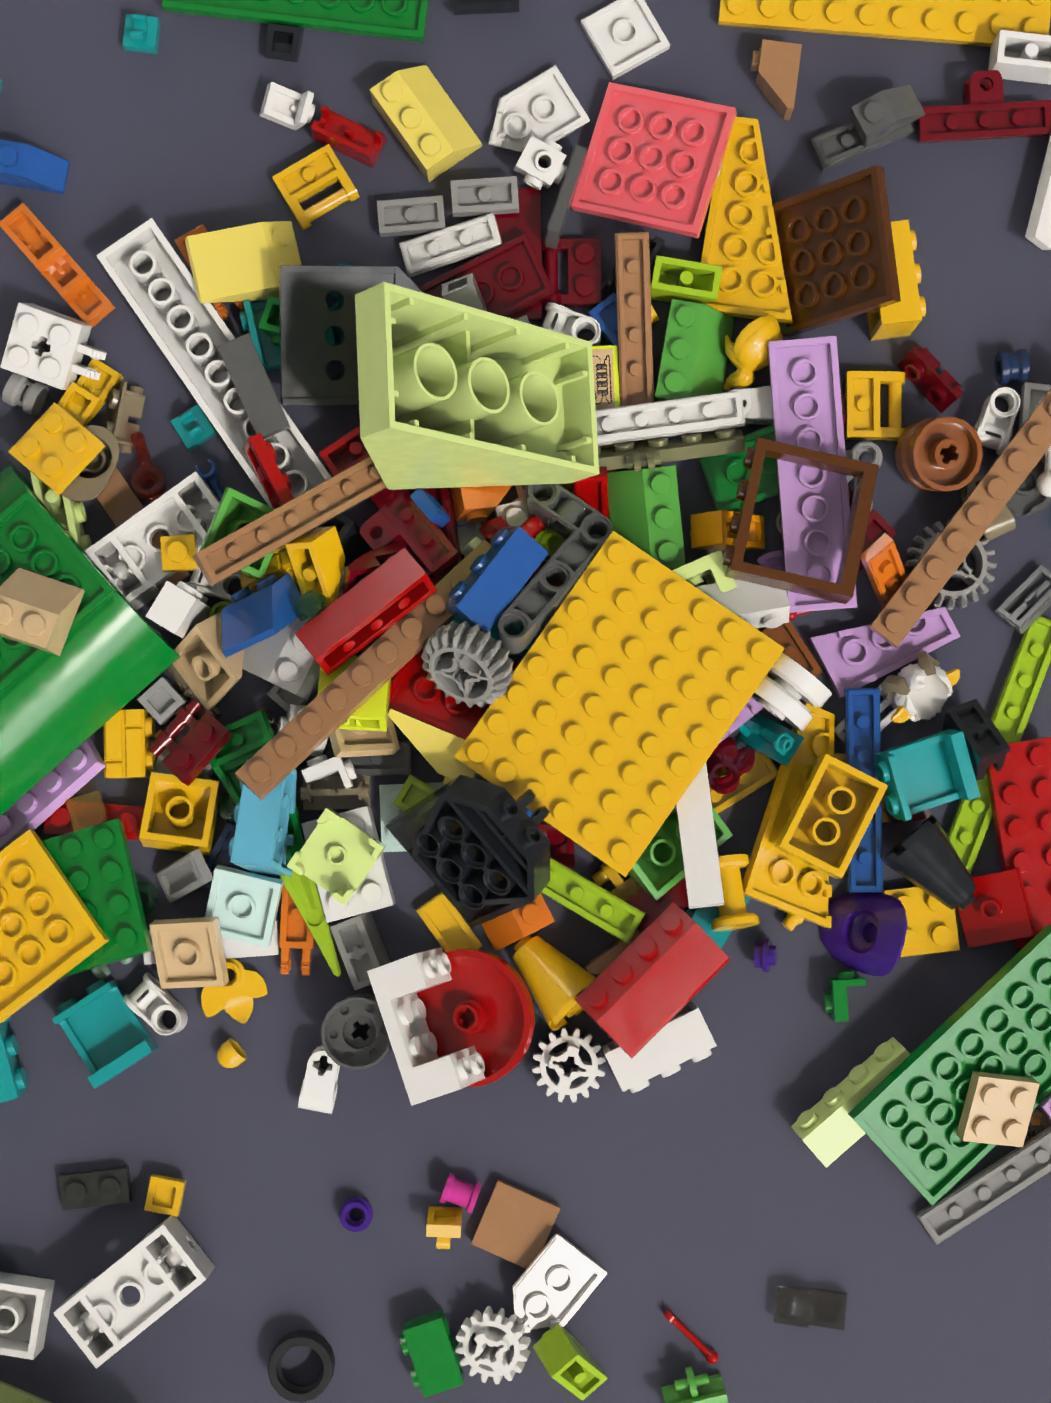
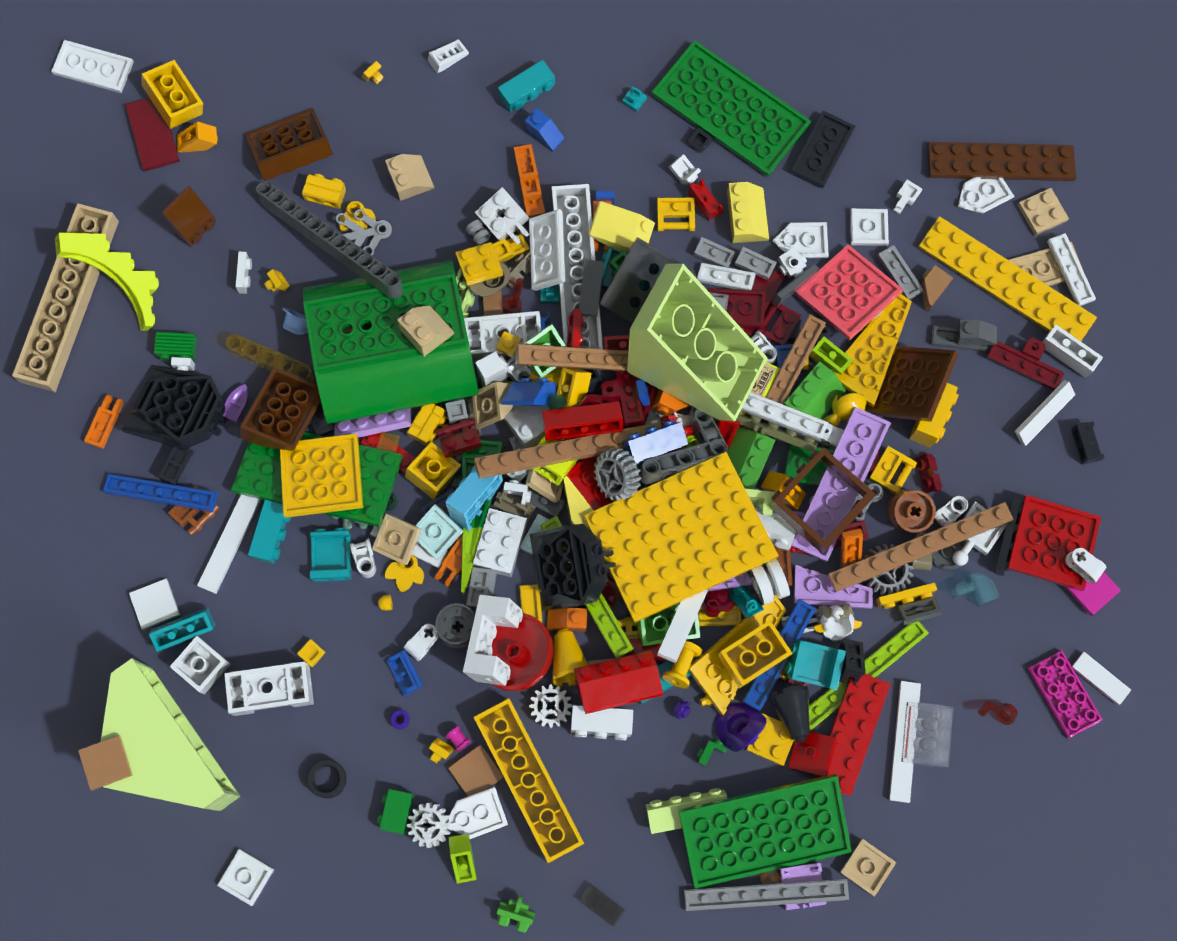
camera: 25 degrees right, 10 degrees down
pearl dark grey plate [58,1166,132,1211] -> none
light grey tile [156,849,214,903] -> none
yellowish green panel [287,808,387,905] -> none
red hinge [663,1309,719,1364] -> none
tan plate [956,1071,1040,1147] -> none
dark blue wheel [994,349,1030,385] -> none
none -> blue hinge [387,650,424,697]
none -> yellow brick [474,699,584,863]
none -> white tile [529,209,565,291]
none -> blue tile [596,191,615,205]
none -> yellow plate [875,583,937,609]
none -> light grey plate [877,245,924,300]

